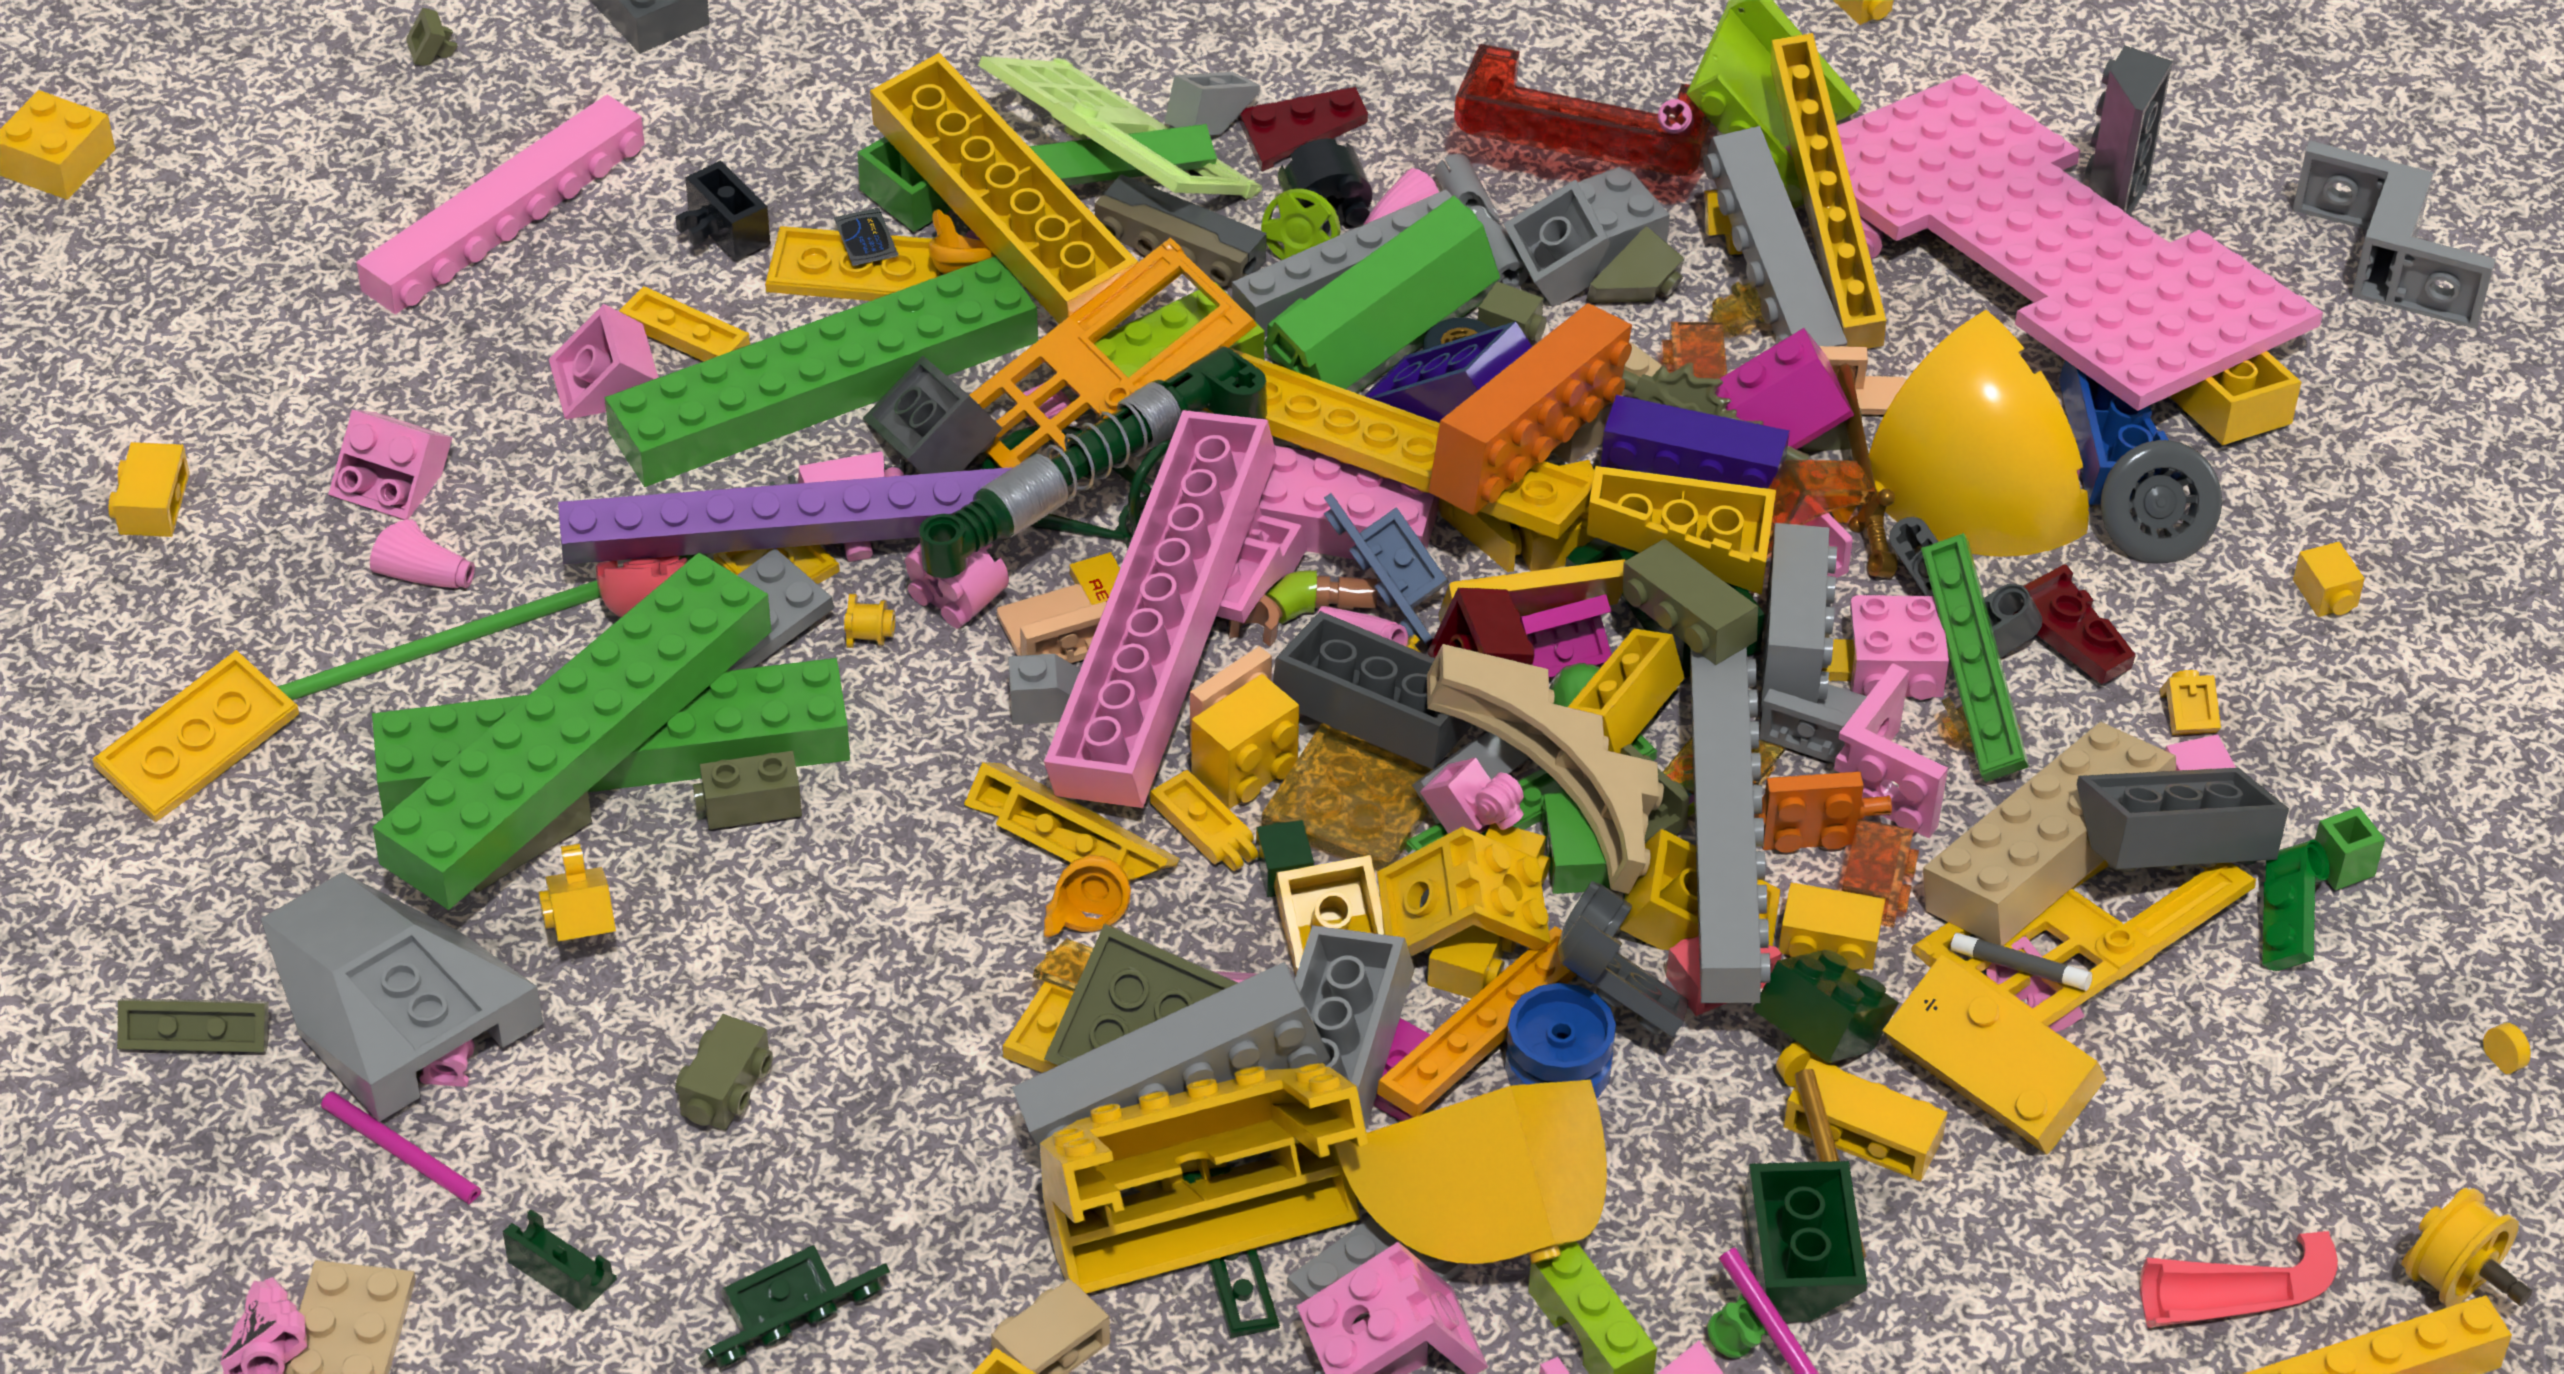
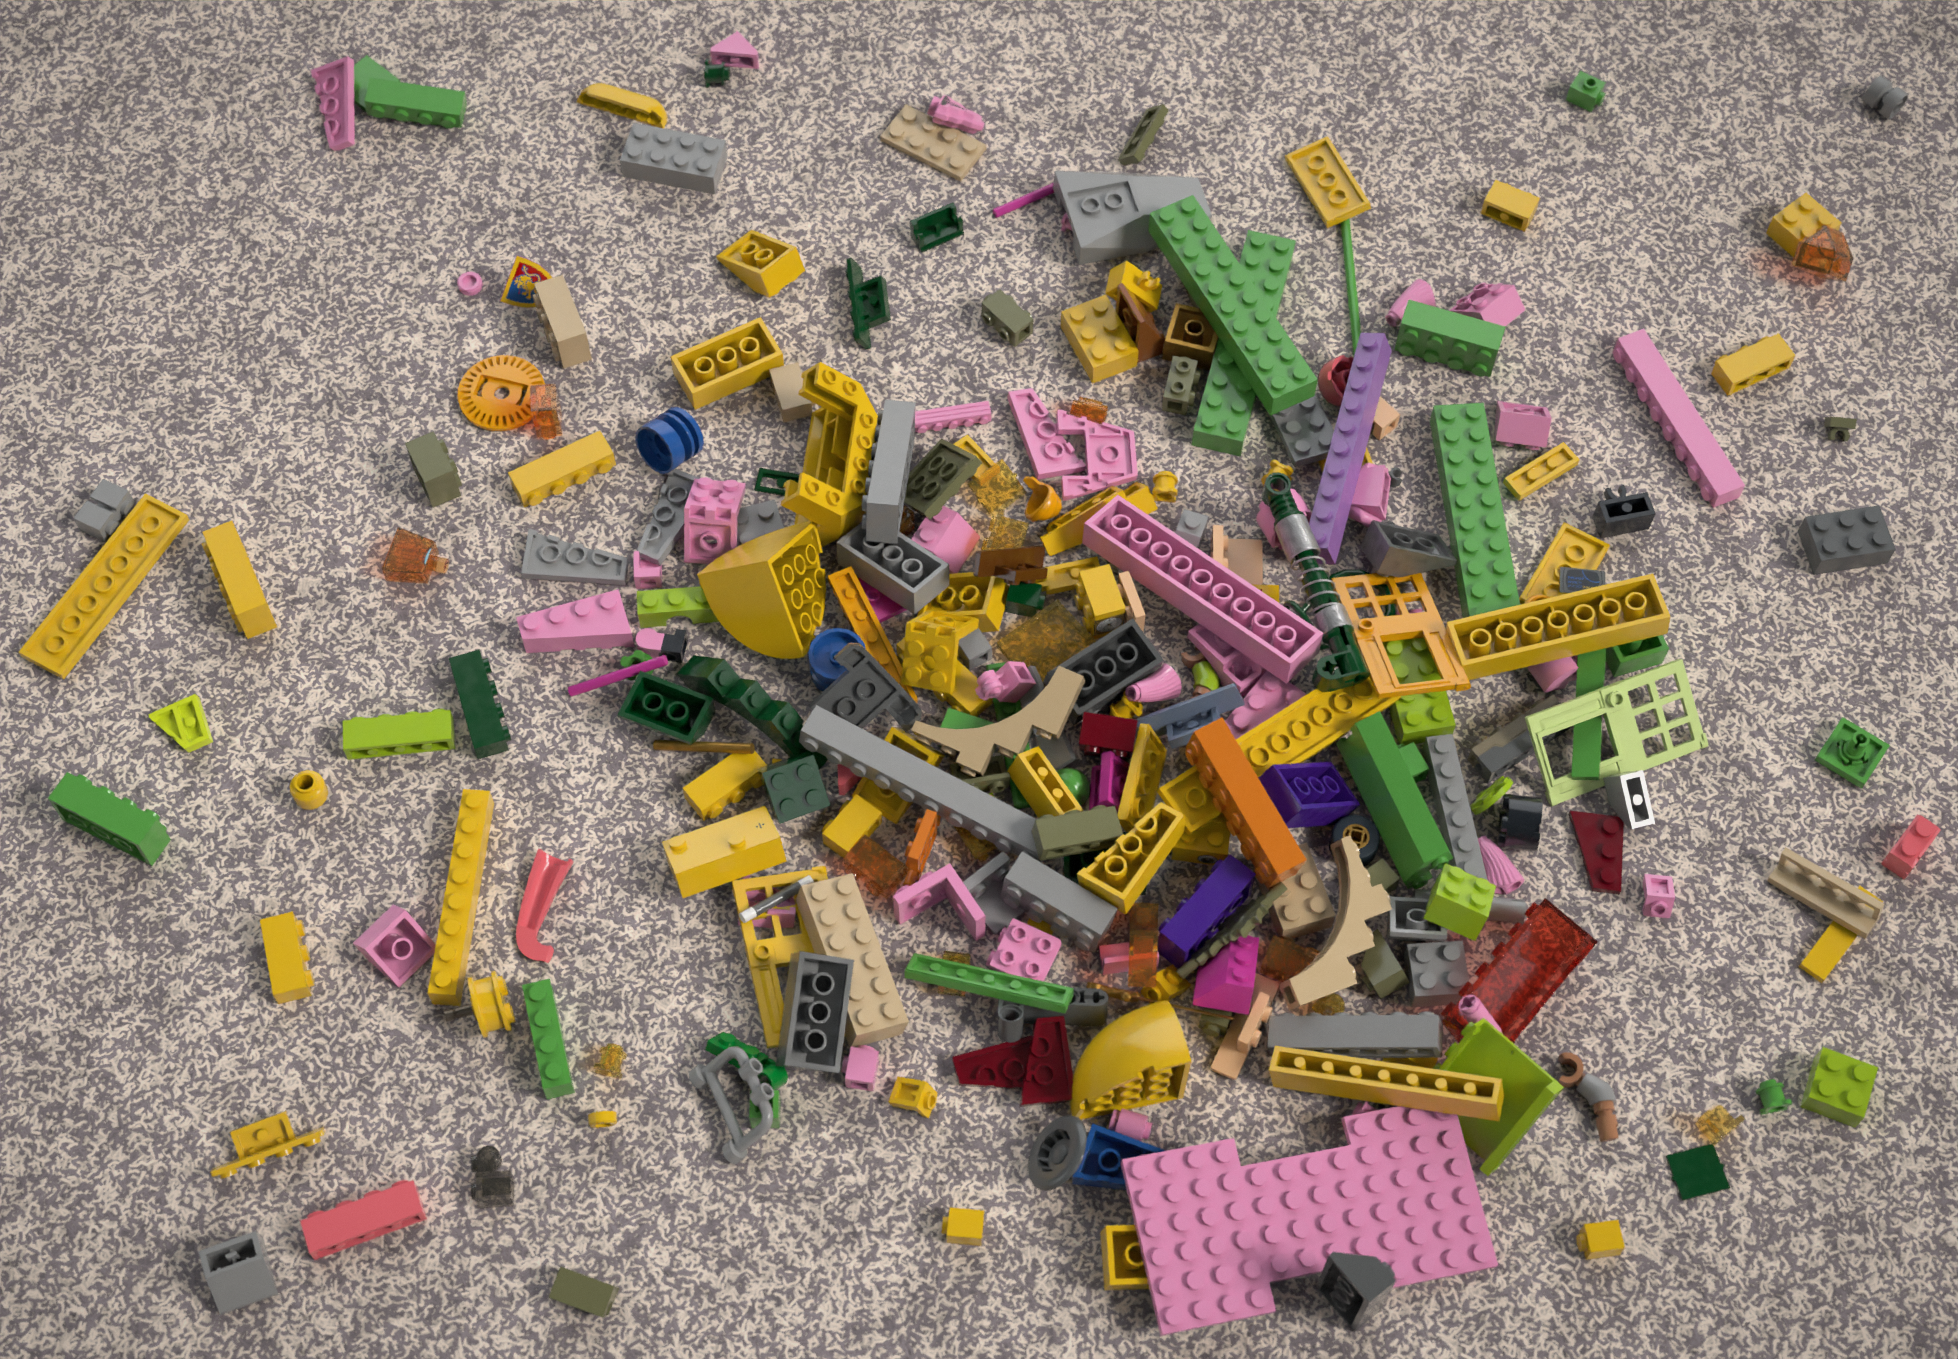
camera: 115 degrees right, 15 degrees up
none -> bright green brick [522,978,575,1100]
none -> clear yellow brick [593,1043,627,1079]
none -> leg [636,628,688,663]
none -> dark green arch [676,655,828,770]
none -> light grey bar [689,1047,774,1164]
none -> bright pink piece [915,401,991,433]
none -> reddish brown bracket [974,545,1048,585]
none -> clear yellow bracket [981,509,1029,550]
none -> bright pink wing [1007,388,1086,480]
none -> dark red wing [1019,1016,1074,1107]
none -> bright pink wing [1056,410,1138,501]
none -> yellow brick [1060,294,1139,384]
none -> clear orange brick [1070,396,1108,424]
none -> dark orange slope [1116,283,1165,363]
none -> yellow brick [1152,471,1178,503]
none -> pearl gold slope [1162,303,1219,370]
none -> tan arch [1279,836,1392,1010]
none -> bright green brick [1394,300,1506,377]
none -> lime brick [1423,863,1496,941]
none -> nougat piece [1558,1052,1619,1142]
none -> bright pink bracket [1642,874,1675,918]
none -> yellow brick [1711,333,1796,396]
none -> clear orange slope [1792,225,1854,282]

